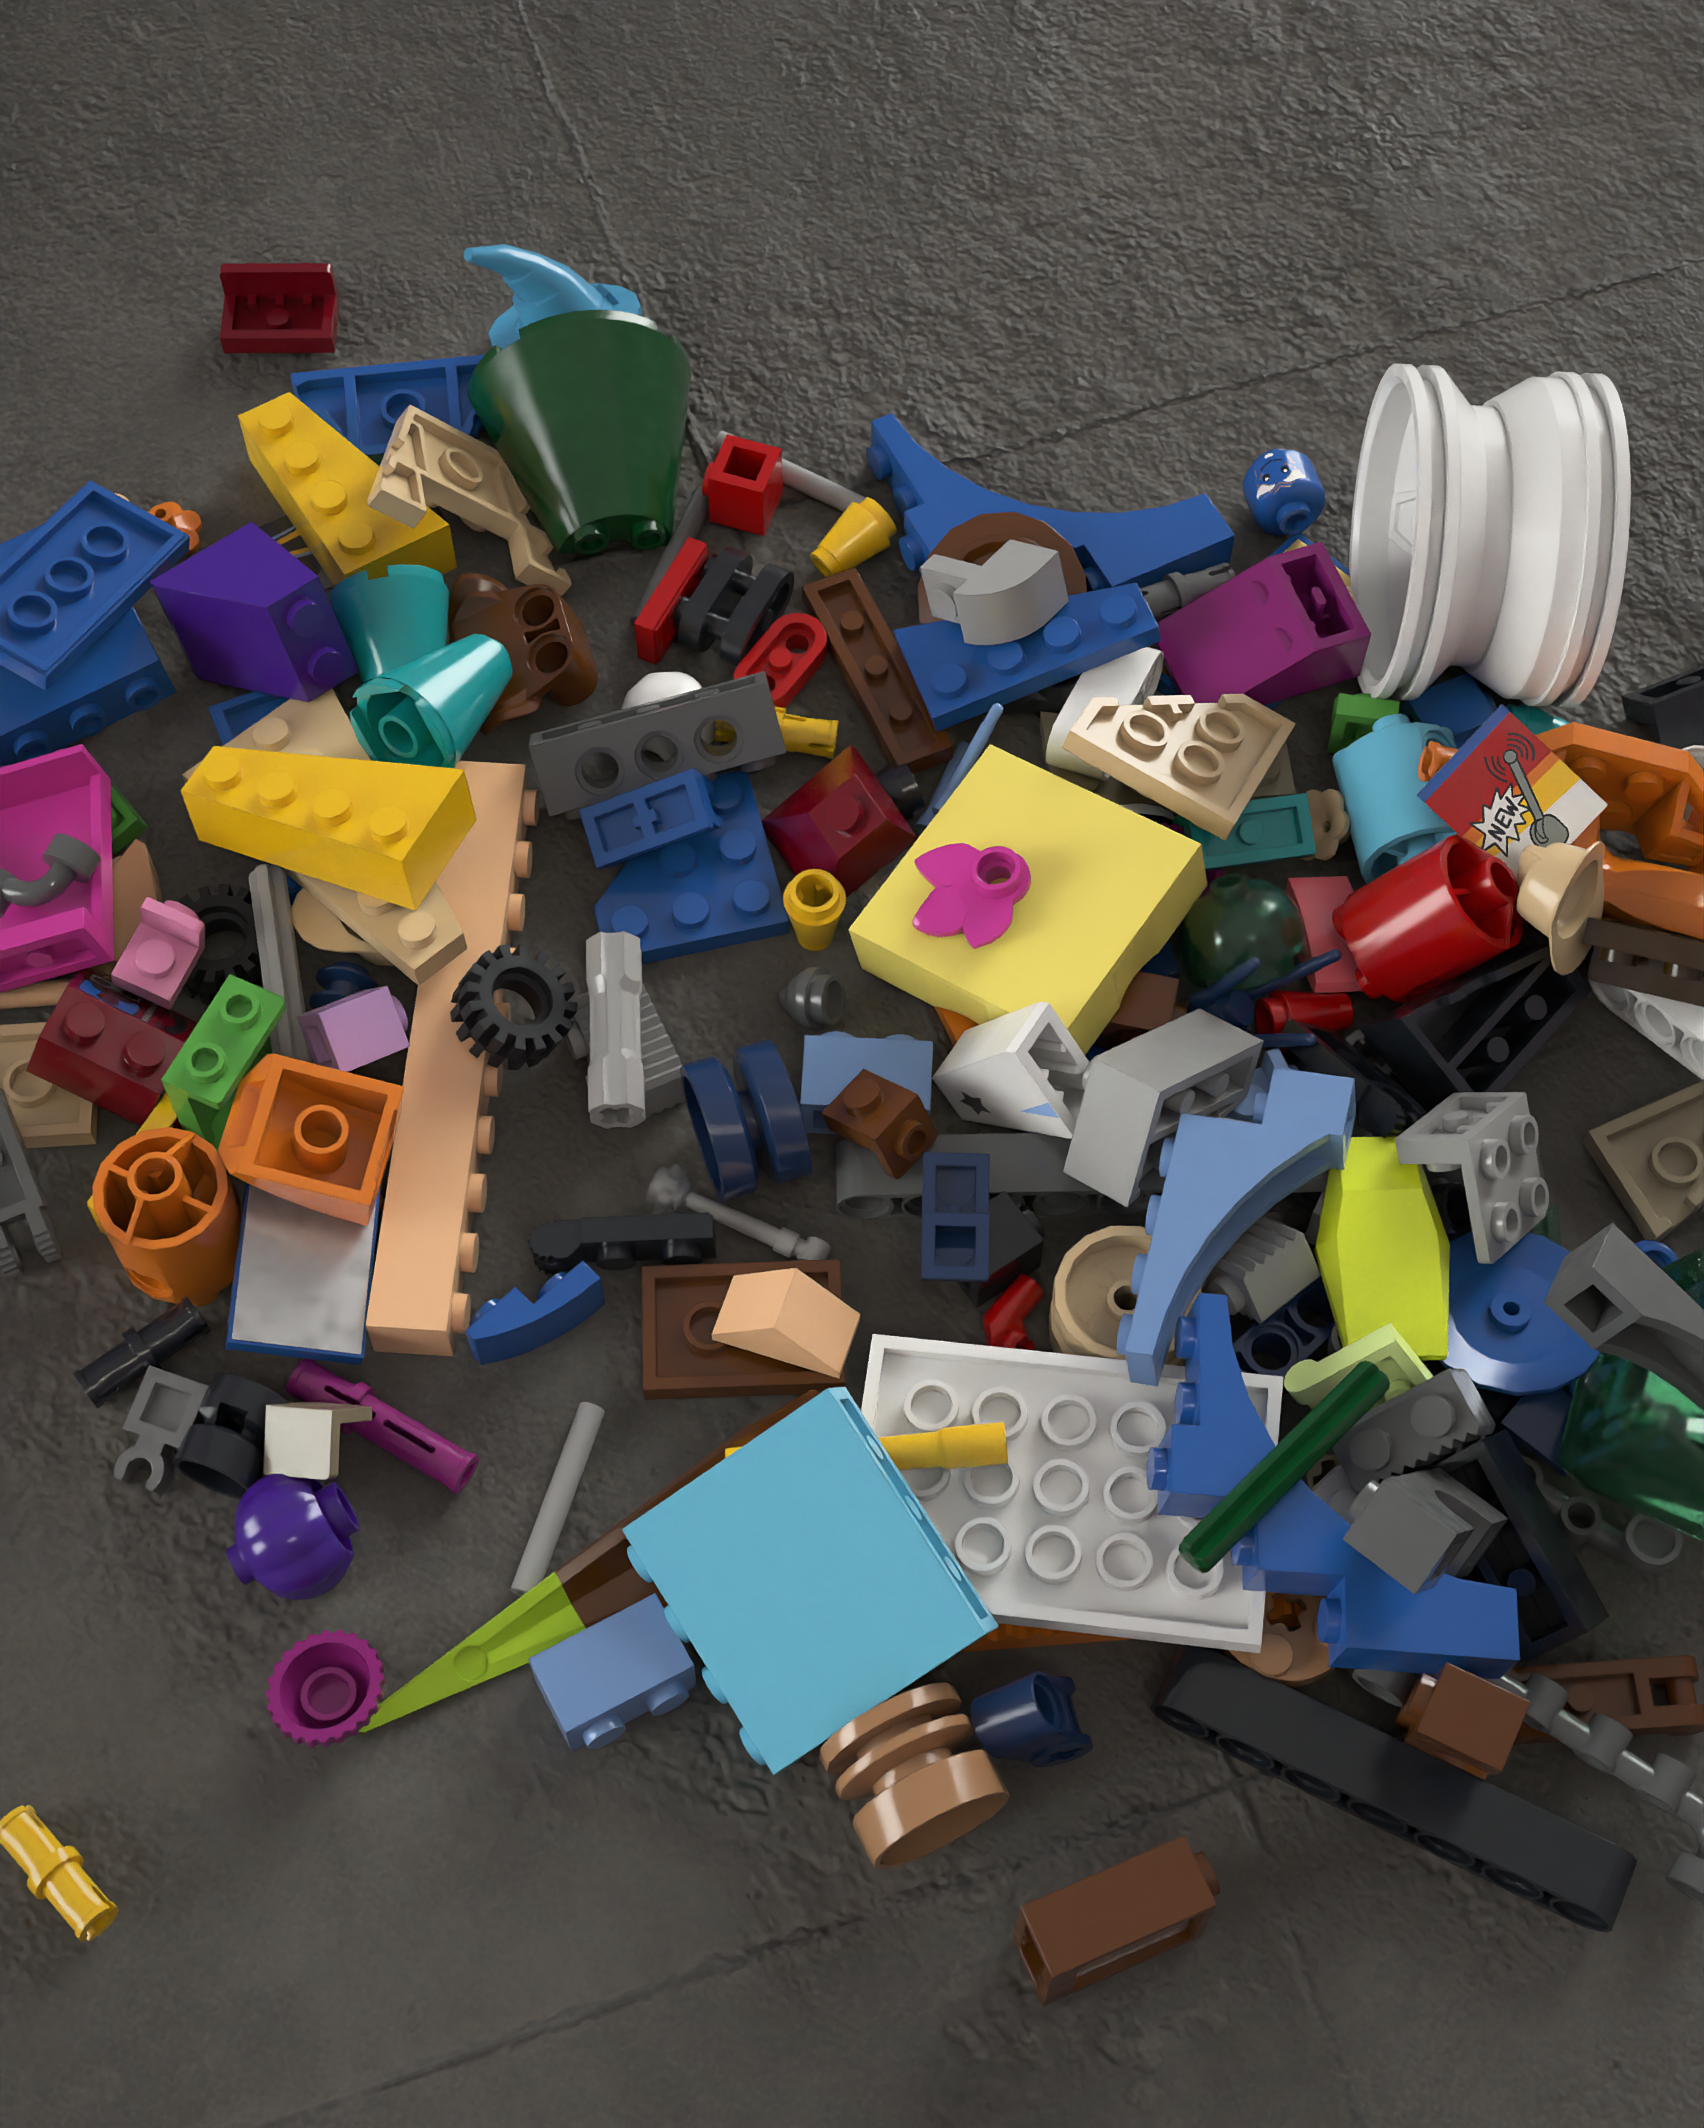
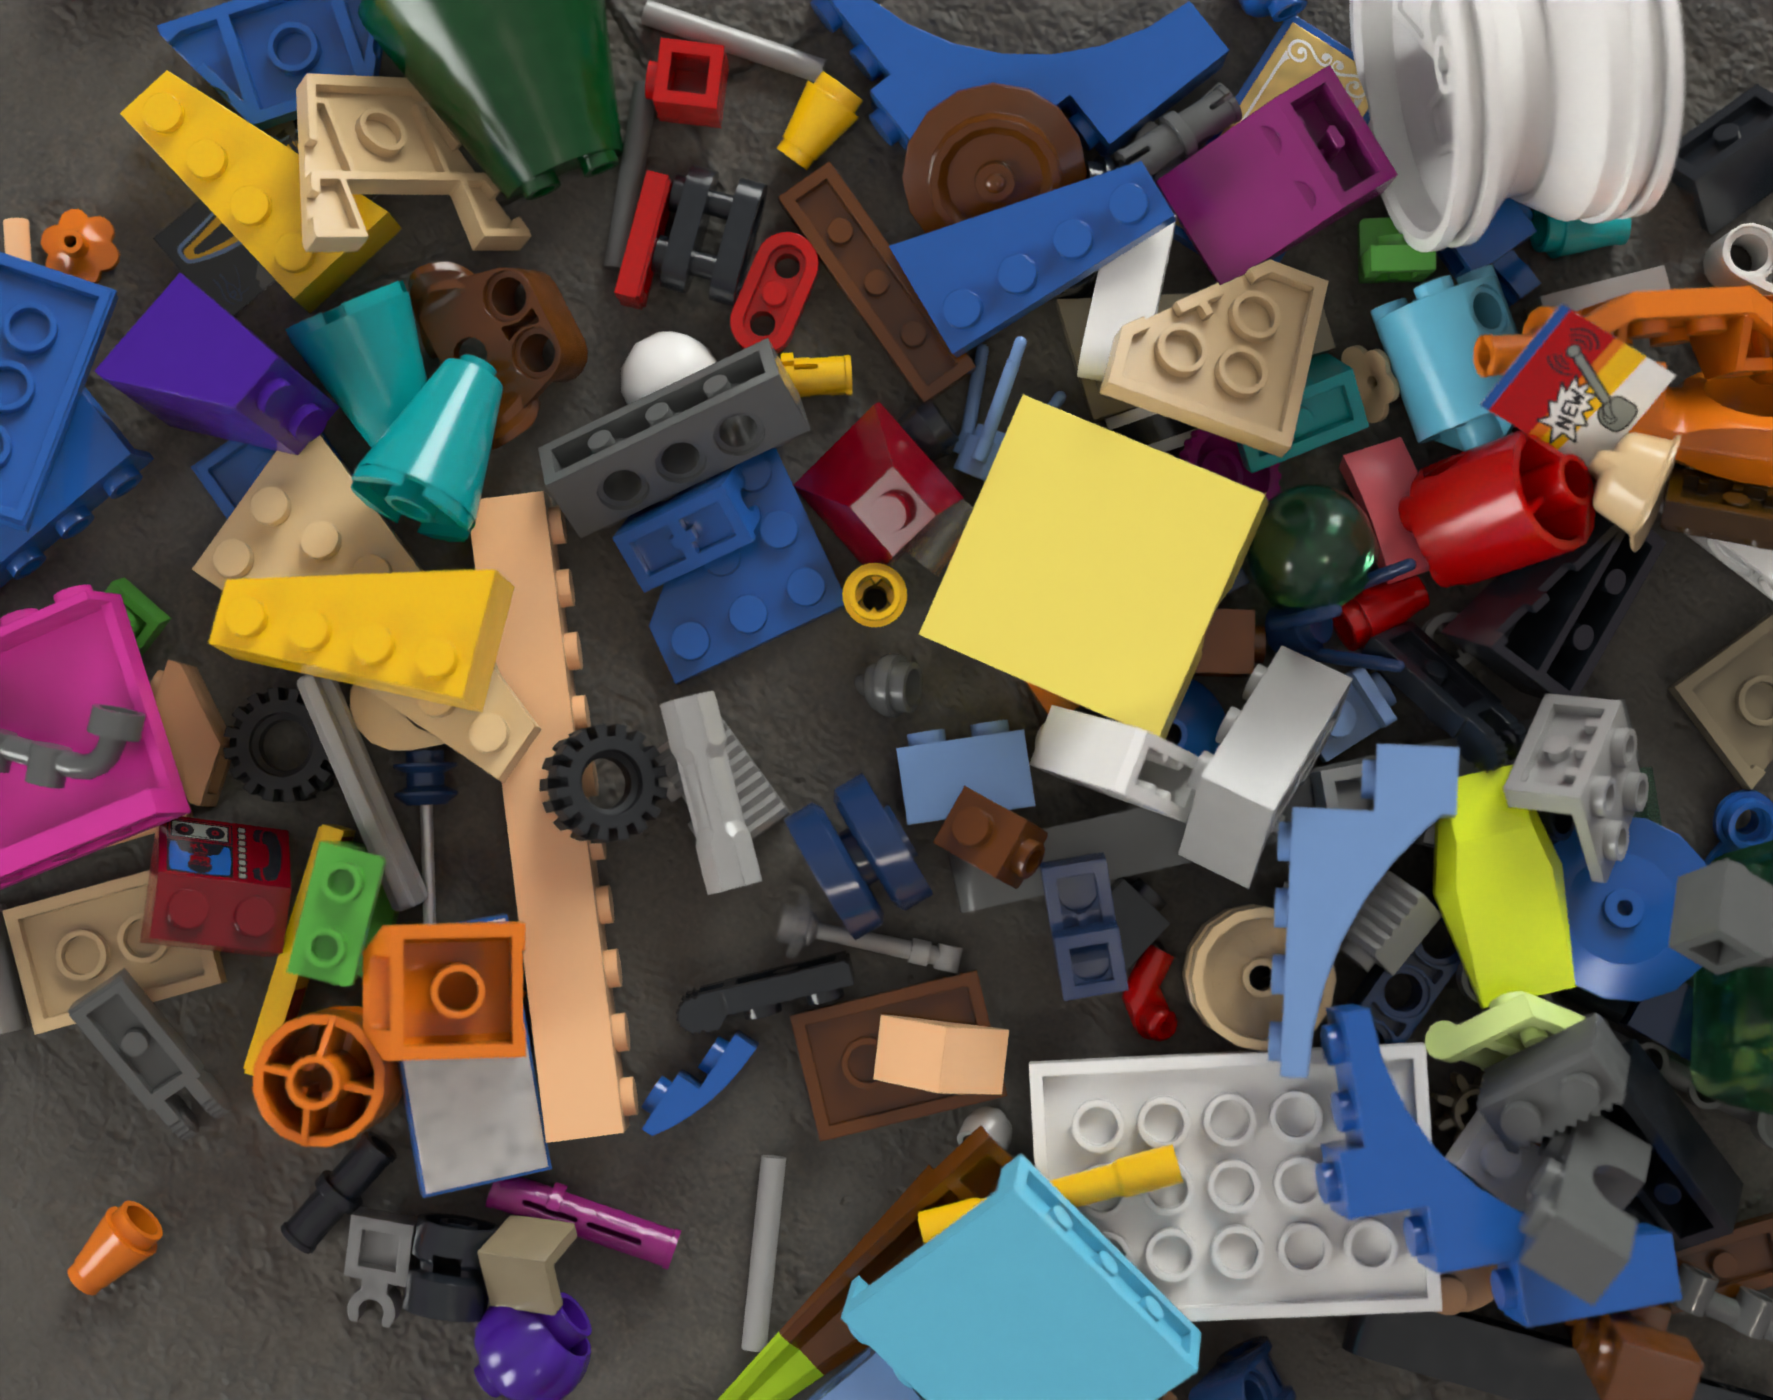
camera: 10 degrees left, 25 degrees up
bright pink bracket [111,897,205,1010] -> none
lavender brick [296,986,410,1072] -> none
dark pink plate [913,843,1031,949] -> none
light grey brick [920,539,1069,645] -> none
dark green axle [1178,1360,1390,1573] -> none

